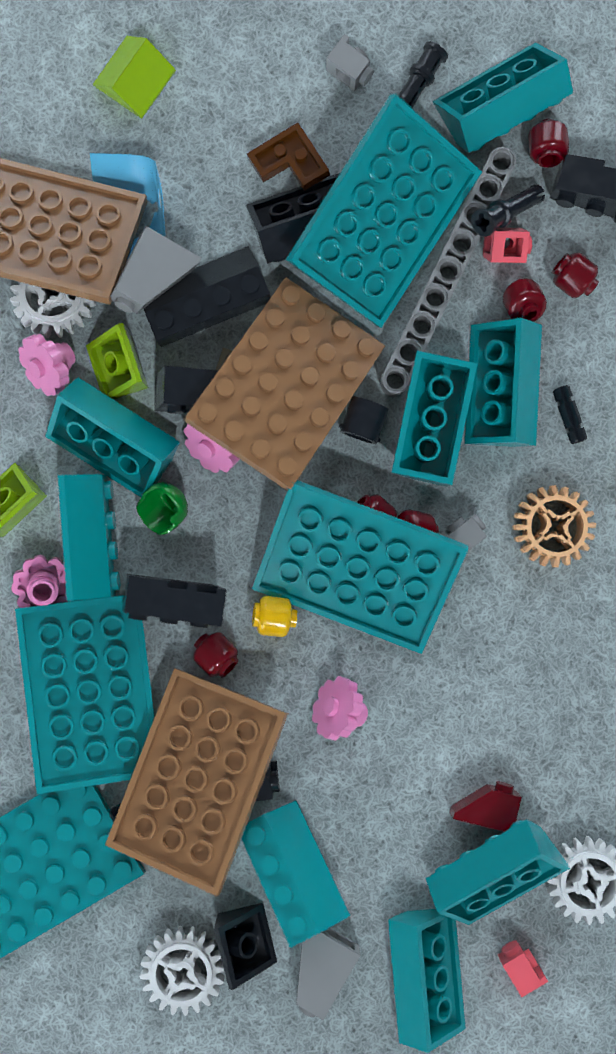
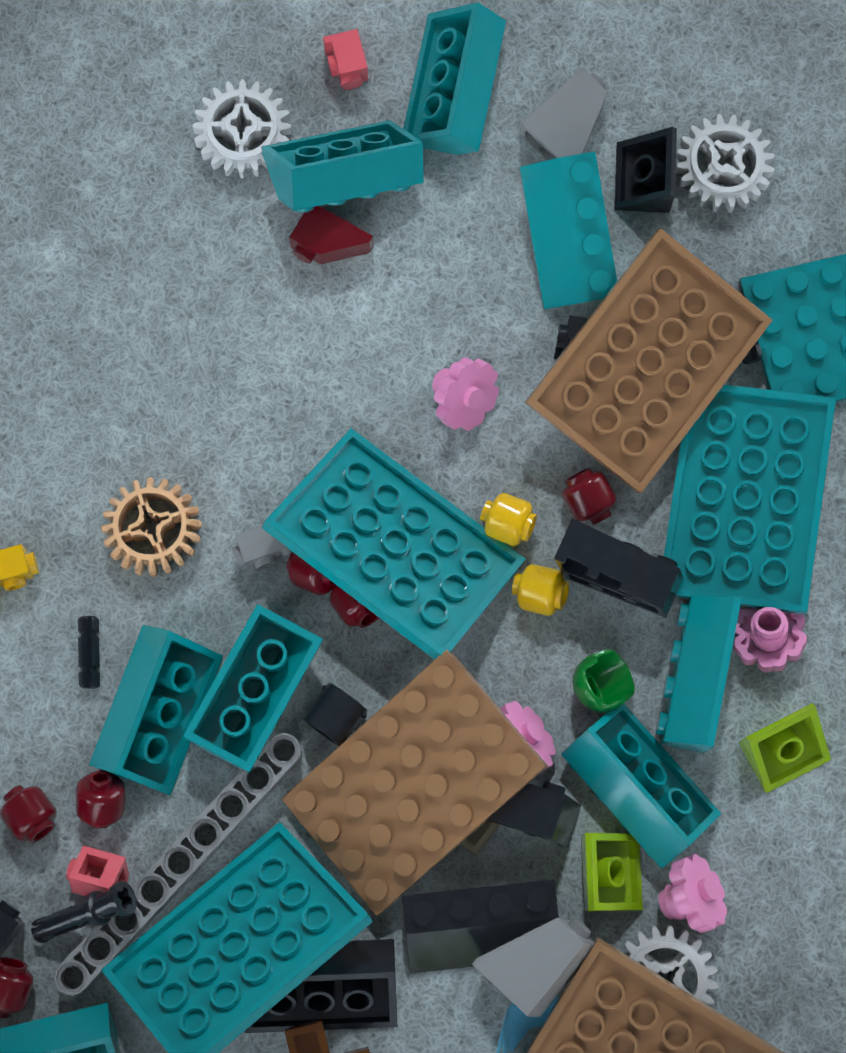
camera: 170 degrees left, 10 degrees down
none -> yellow head [512,564,569,616]

